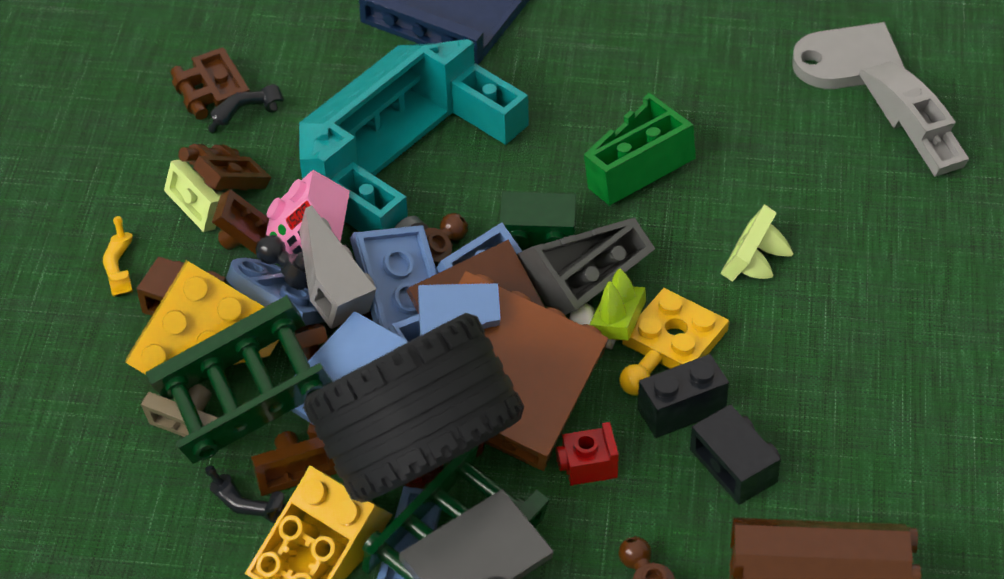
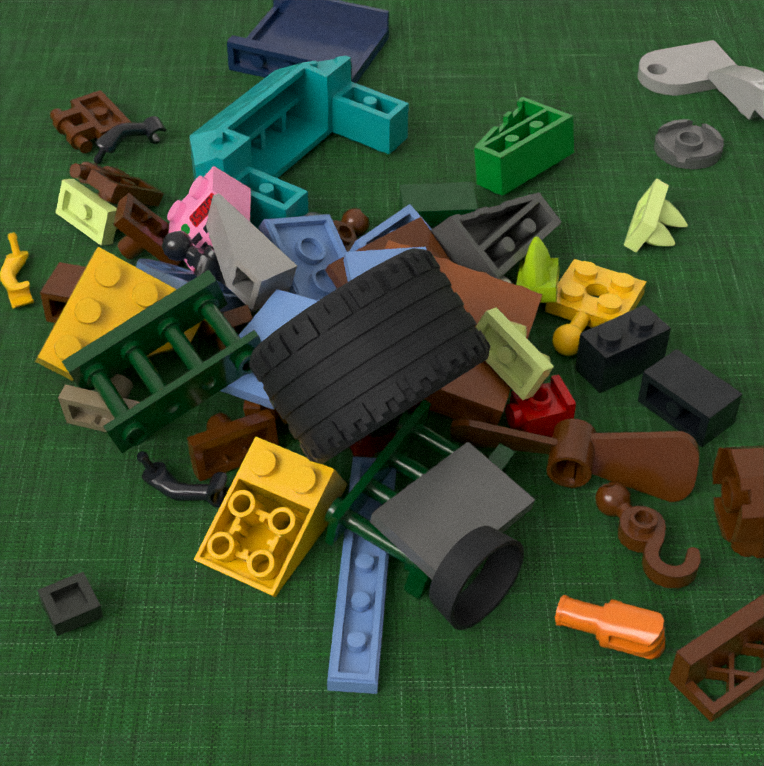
camera: 10 degrees left, 5 degrees down
none -> reddish brown piece [450,419,700,502]
none -> yellowish green tile [476,307,554,400]
none -> dark grey tile [654,119,724,170]

